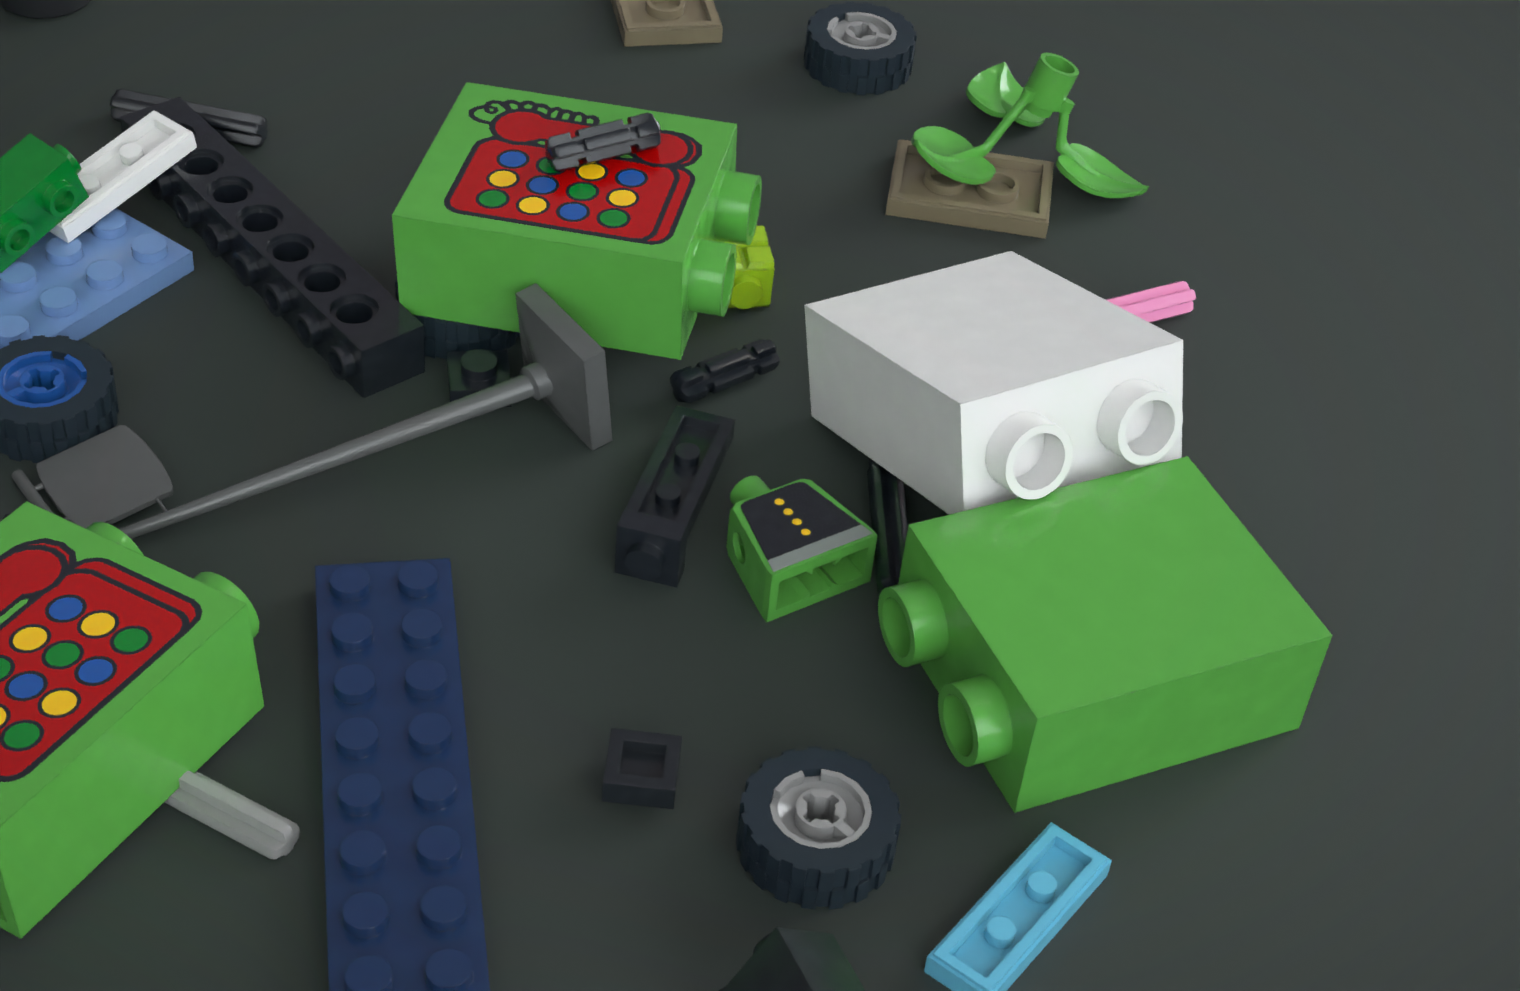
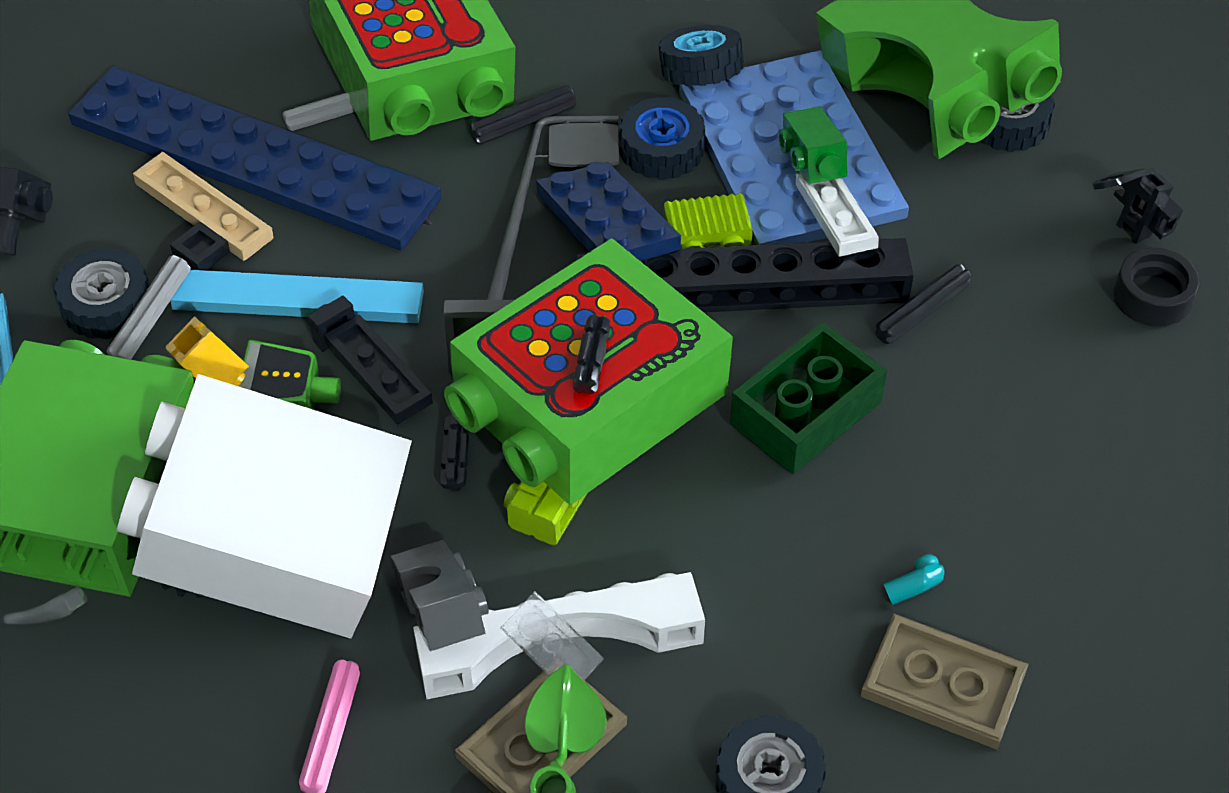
camera: 130 degrees right, 10 degrees up
none -> light grey axle [107,255,190,360]
none -> tan plate [133,152,274,261]
none -> yellow brick [165,316,249,386]
none -> medium azure tile [170,270,424,324]
none -> dark grey arch [391,539,489,651]
none -> white arch [413,572,705,700]
none -> clear plate [500,592,604,681]
none -> dark blue plate [536,162,681,261]
none -> lime brick [663,192,753,249]
none -> dark green brick [730,322,887,475]
none -> teal arm [883,554,945,605]

